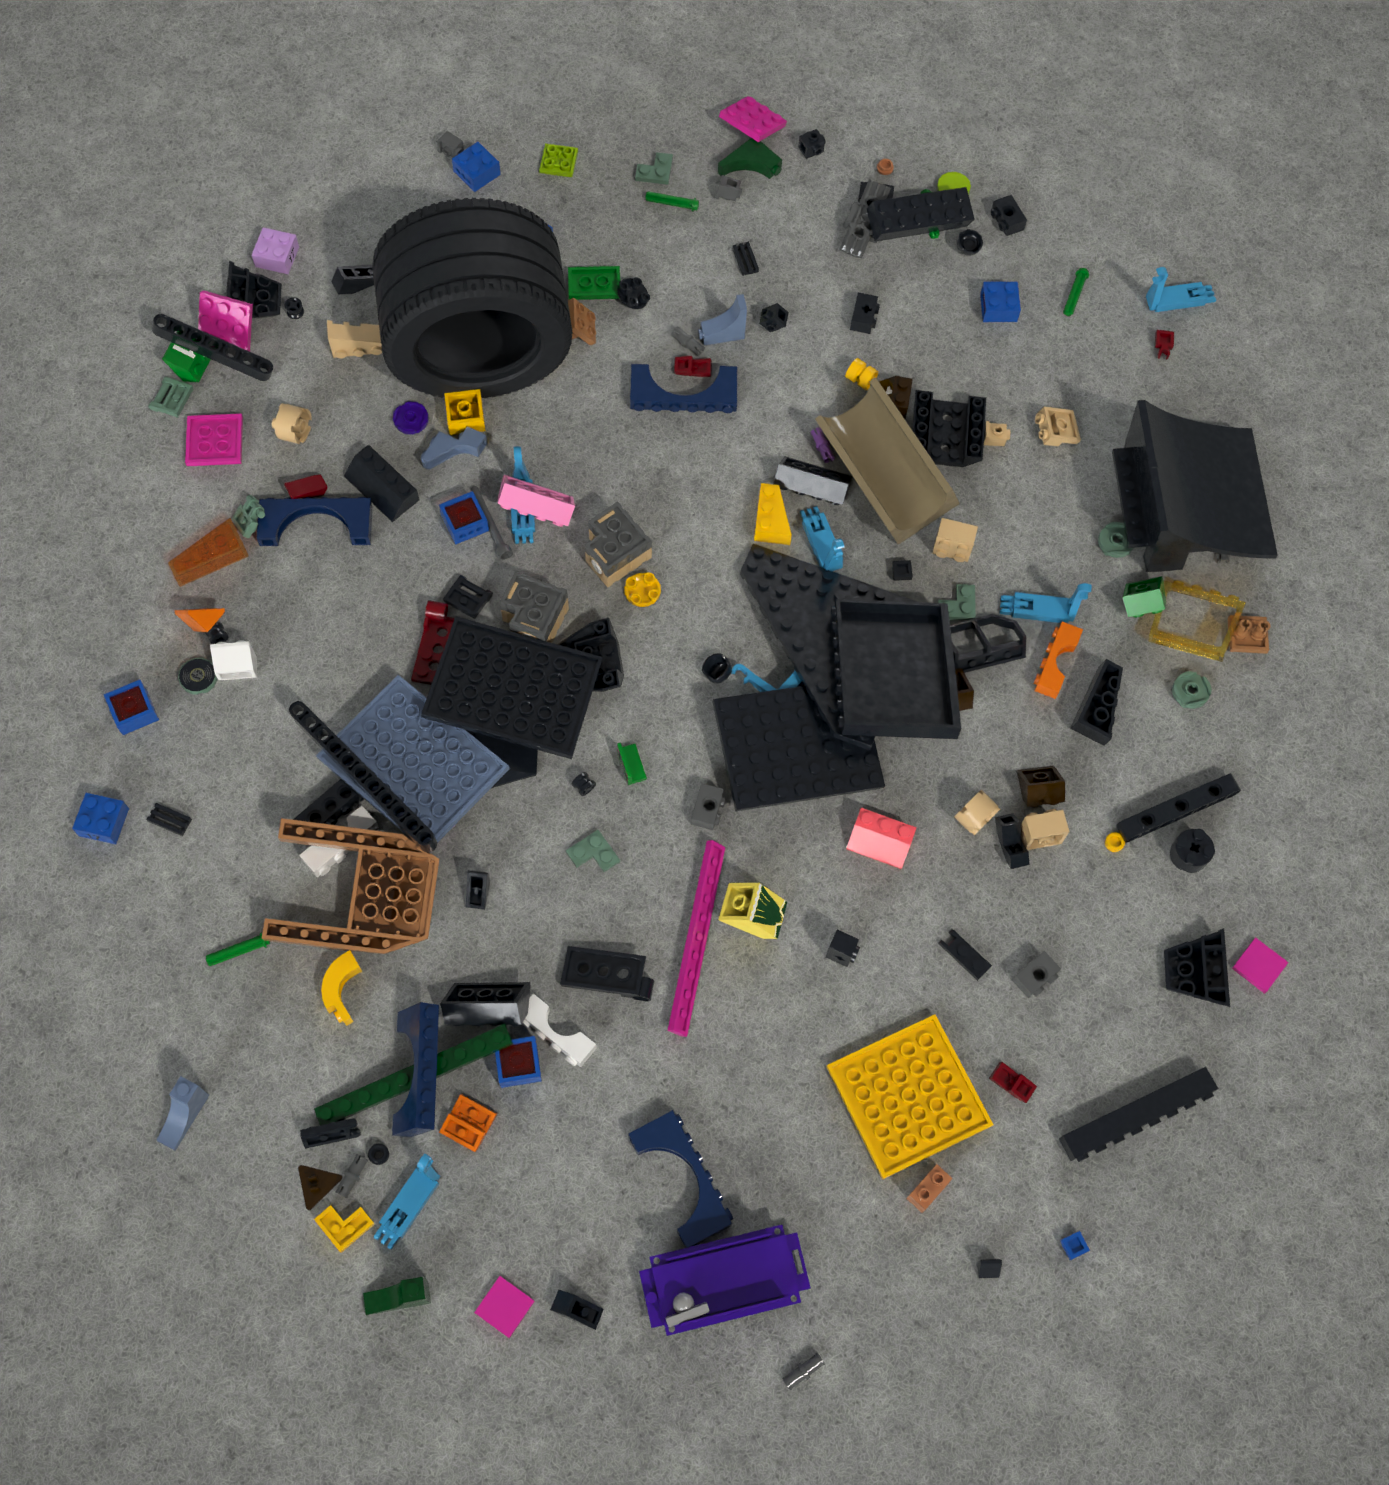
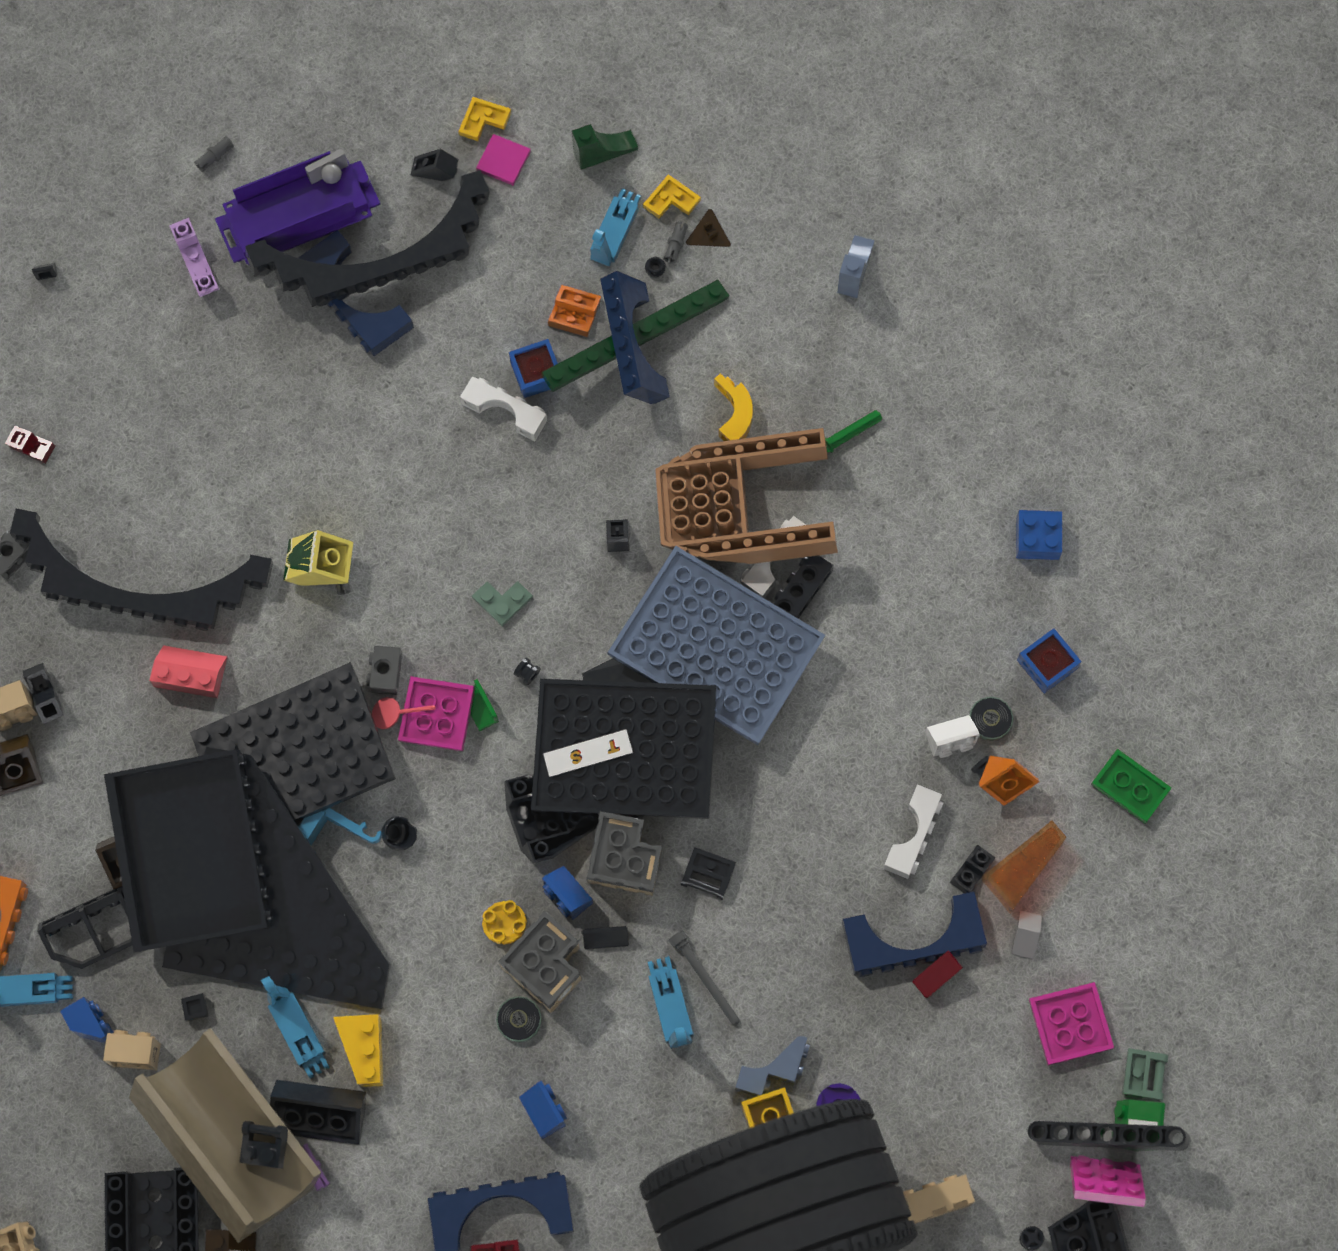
camera: 175 degrees right, 5 degrees up
black tile [146,803,192,836] -> none
sand green plate [232,495,265,538] -> none
tan brick [272,403,312,444] -> none
black beam [289,701,437,852] -> none
black hinge [300,1118,361,1149] -> none
black slope [344,444,419,522] -> none
dark red hinge [411,600,455,685] -> none
piece [439,491,489,545] -> none
black slope [440,982,531,1026] -> none
bright pink slope [497,474,575,527] -> none
black hinge [560,946,654,1002] -> none
dark pink plate [667,840,725,1037] -> none
black brick [826,929,860,967] -> none
yellow plate [826,1014,994,1180] -> none
nougat brick [906,1164,953,1213] -> none
sand green plate [938,584,976,620] -> none
black hinge [938,929,992,981] -> none
tan brick [954,790,1000,835] -> none
tan brick [984,421,1010,446] -> none
none -> black arch [10,508,273,631]
none -> blue slope [60,997,114,1043]
none -> lavender slope [169,218,219,297]
none -> black plate [239,1121,288,1169]
none -> black arch [245,170,490,307]
none -> coral piece [372,697,436,729]
none -> dark pink plate [398,676,475,751]
none -> yellow plate [458,97,512,141]
none -> black tile [496,996,542,1042]
none -> blue slope [519,1080,567,1139]
none -> blue slope [542,866,593,920]
none -> white sticker [543,730,633,777]
none -> black slope [582,926,629,950]
none -> white arch [883,784,944,879]
none -> black slope [950,845,996,894]
none -> light grey slope [1011,911,1042,959]
none -> green plate [1091,749,1172,824]

